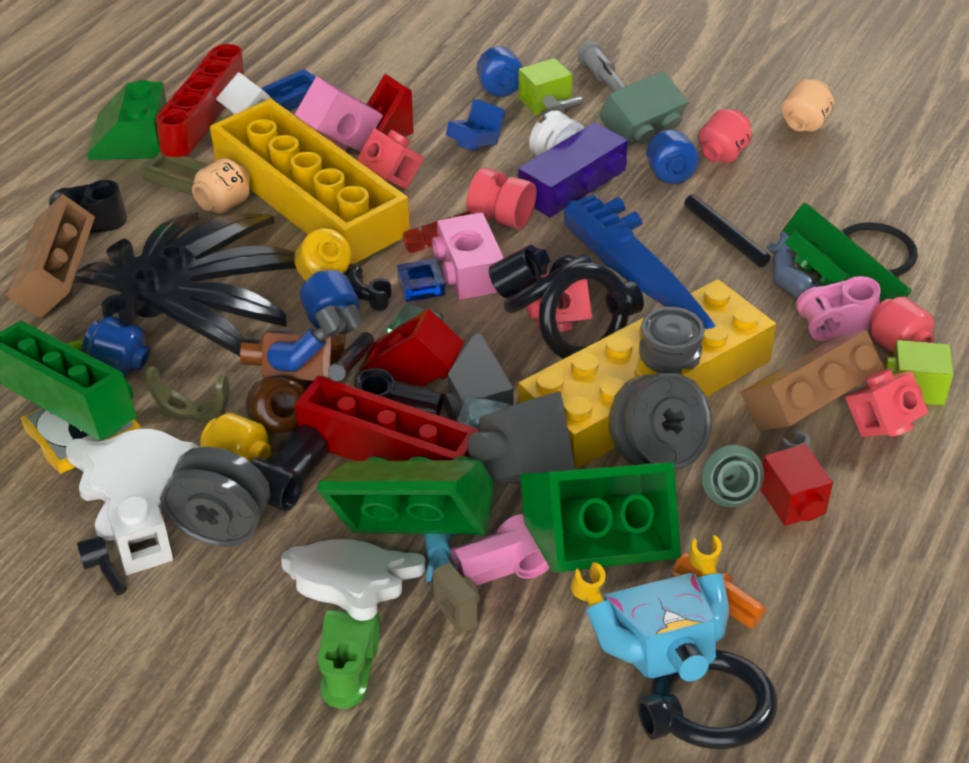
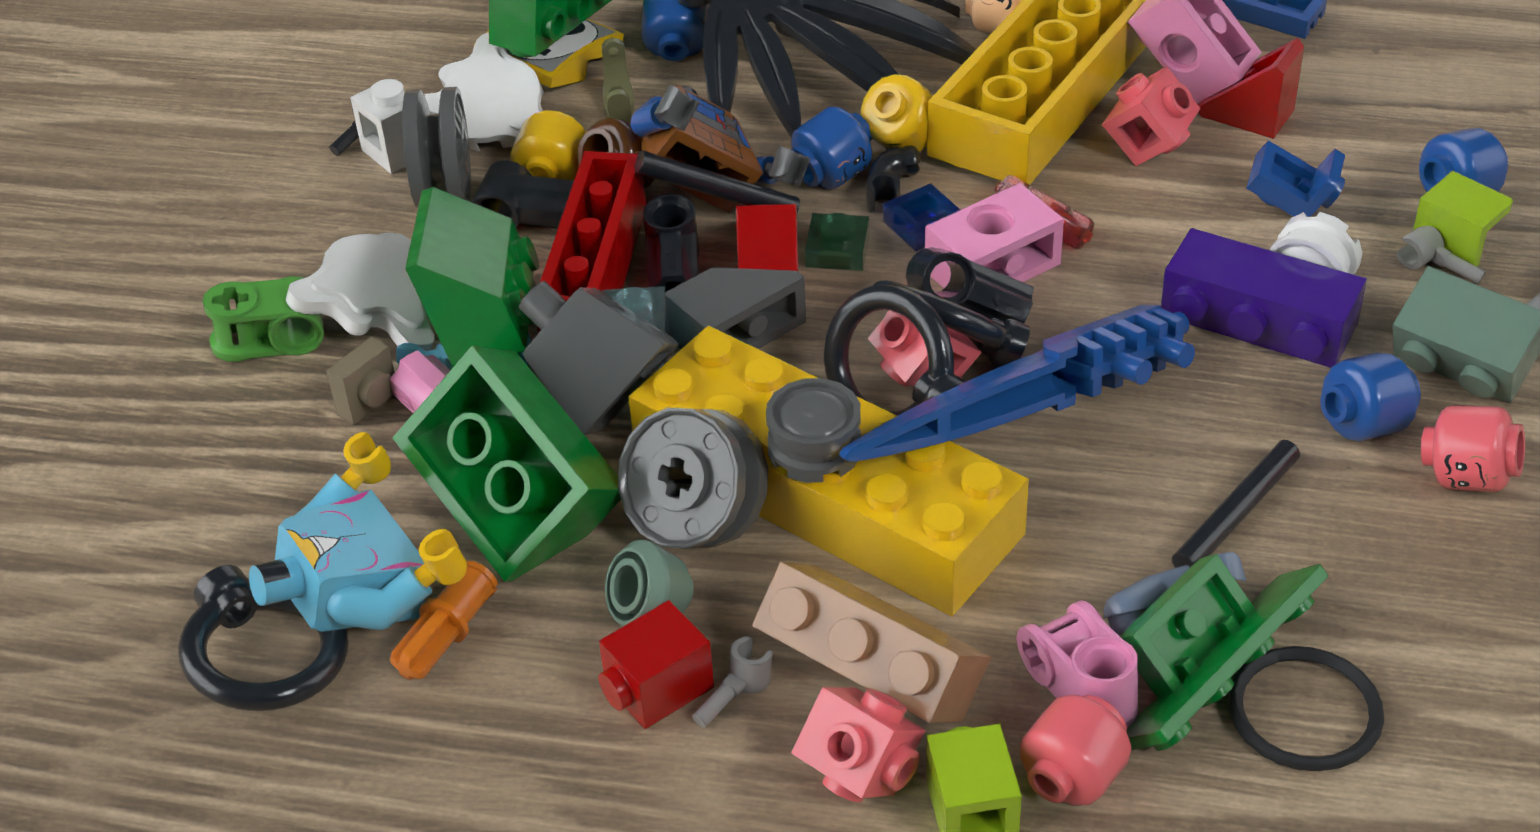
camera: 75 degrees right, 0 degrees up
coral wheel [466,167,537,231] -> none

